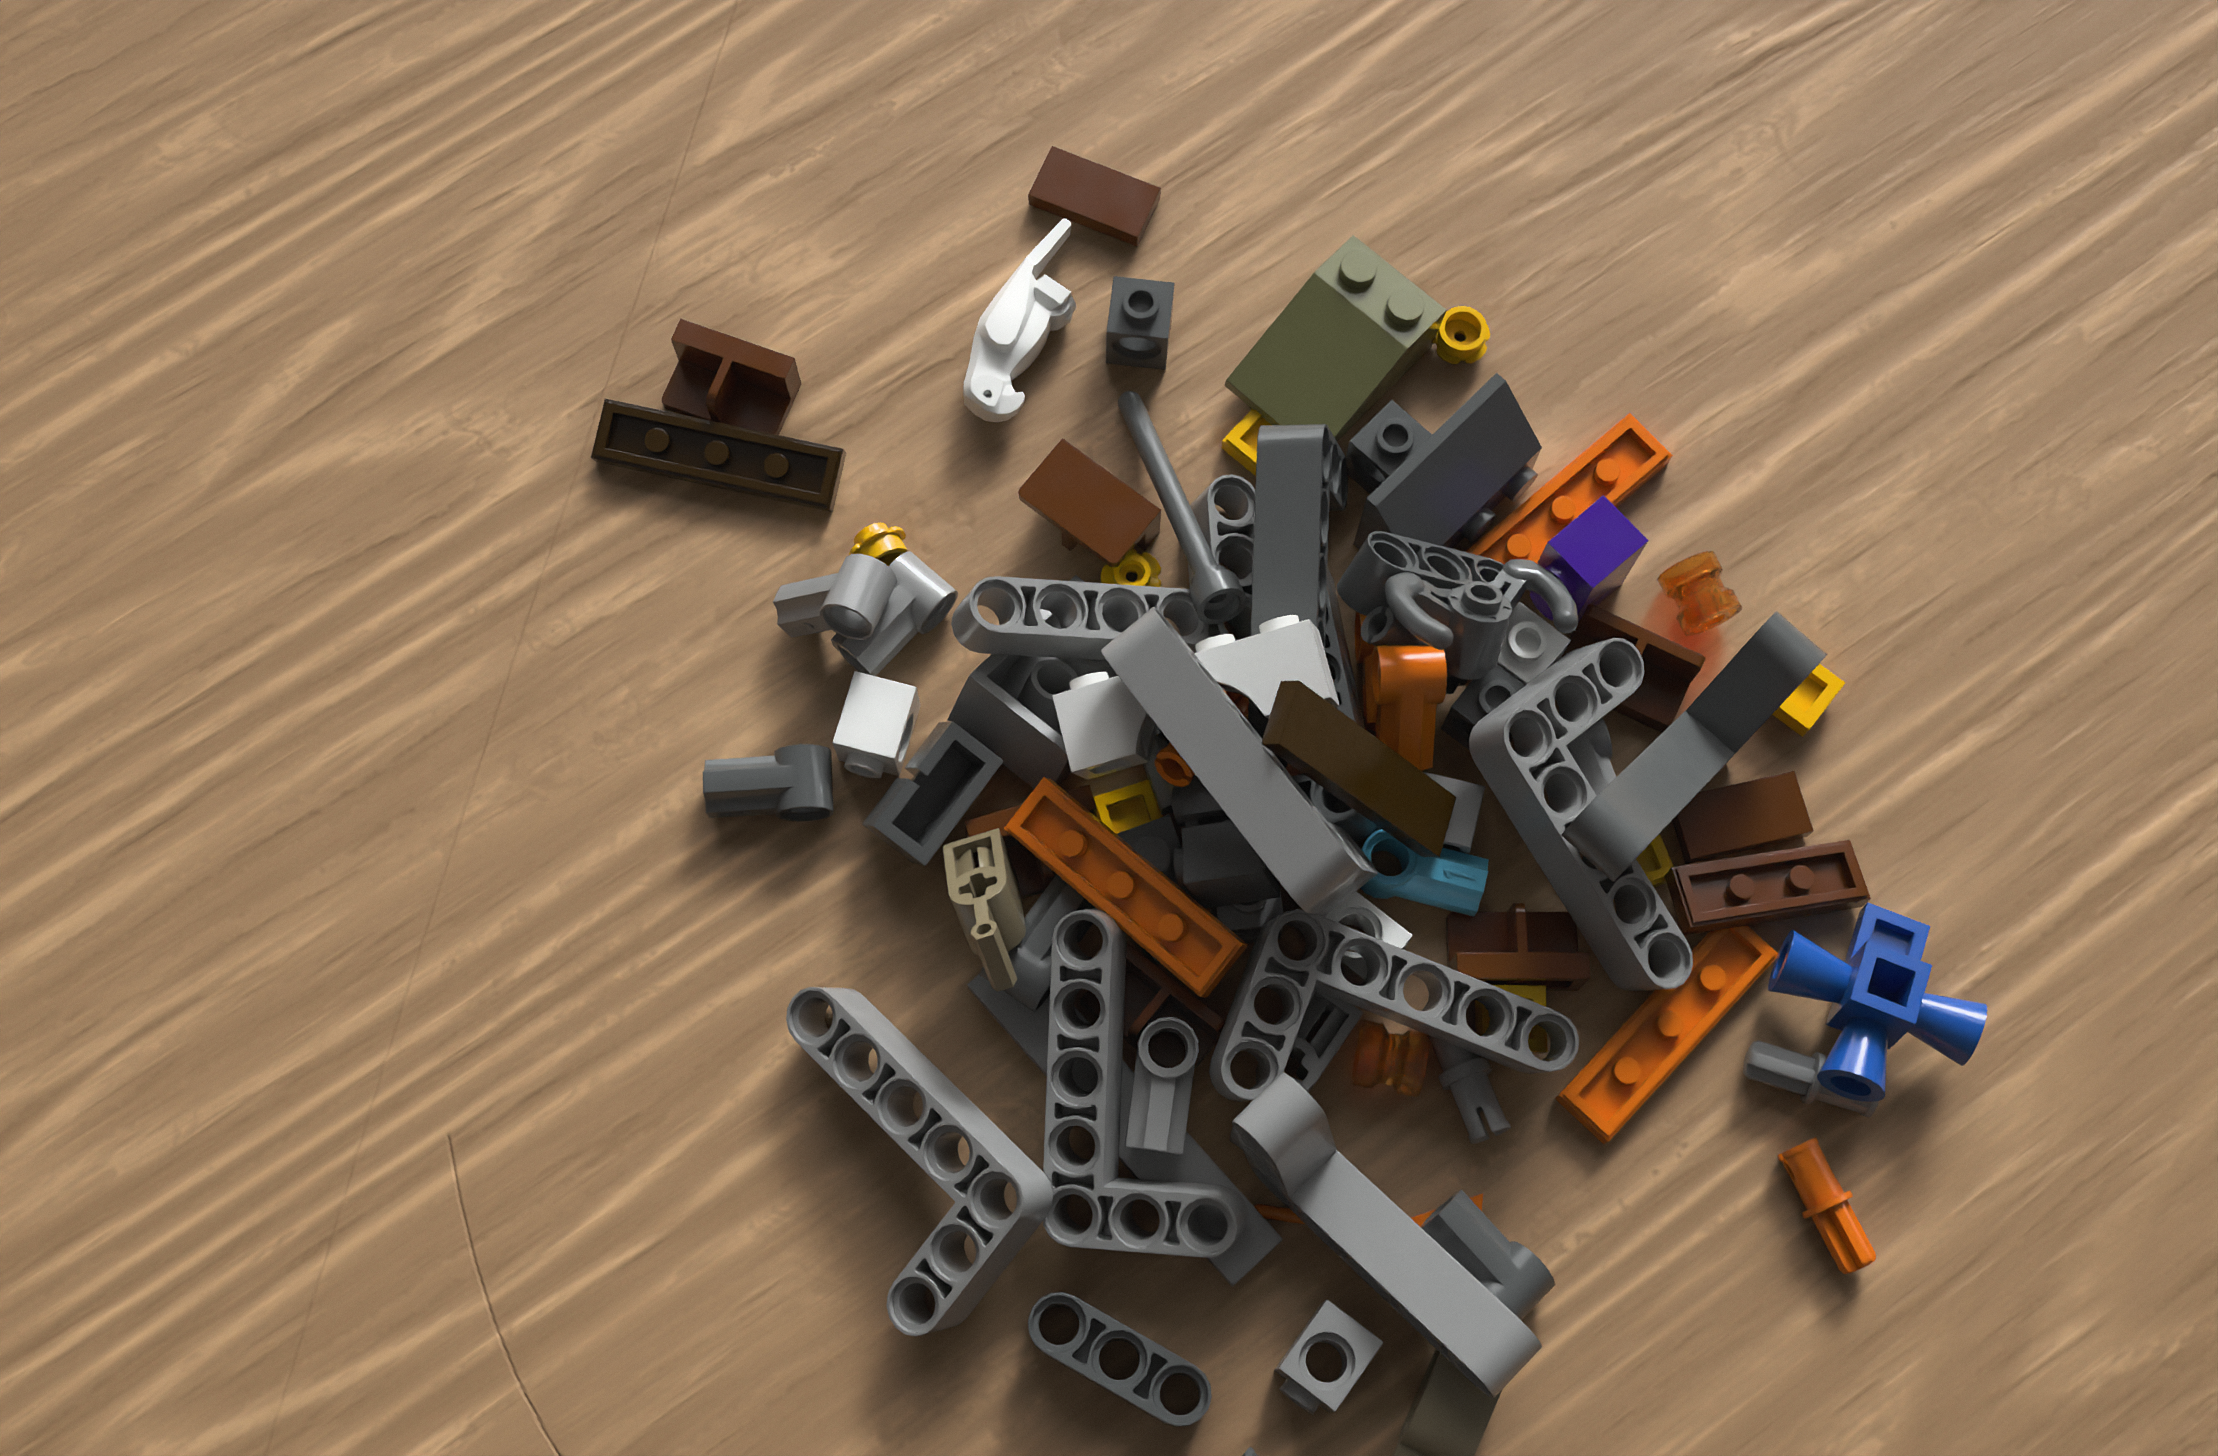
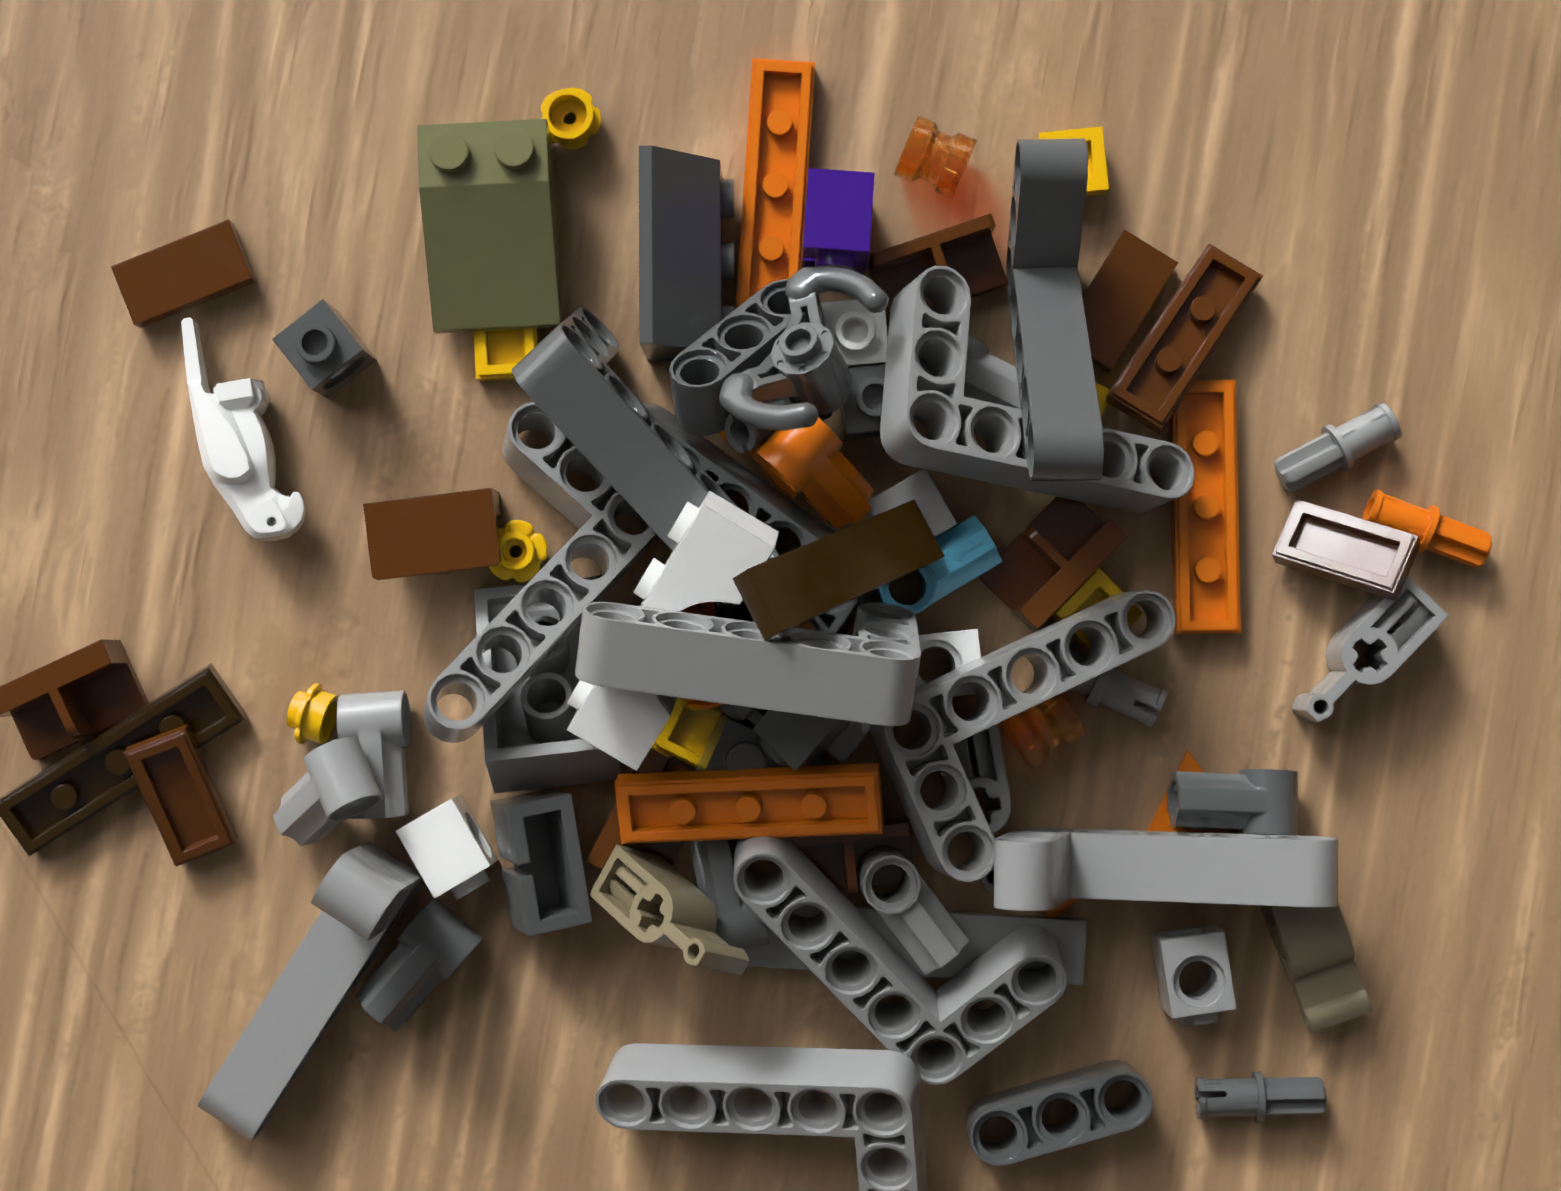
camera: 40 degrees left, 15 degrees up
dark grey piece [1118,391,1246,624] -> none
dark grey brick [1346,400,1432,494] -> none
blue brick [1768,902,1987,1102] -> none
none -> reddish brown tile [124,724,238,867]
none -> light grey beam [198,841,423,1141]
none -> tile [1272,499,1421,601]
none -> light grey piece [1292,576,1449,722]

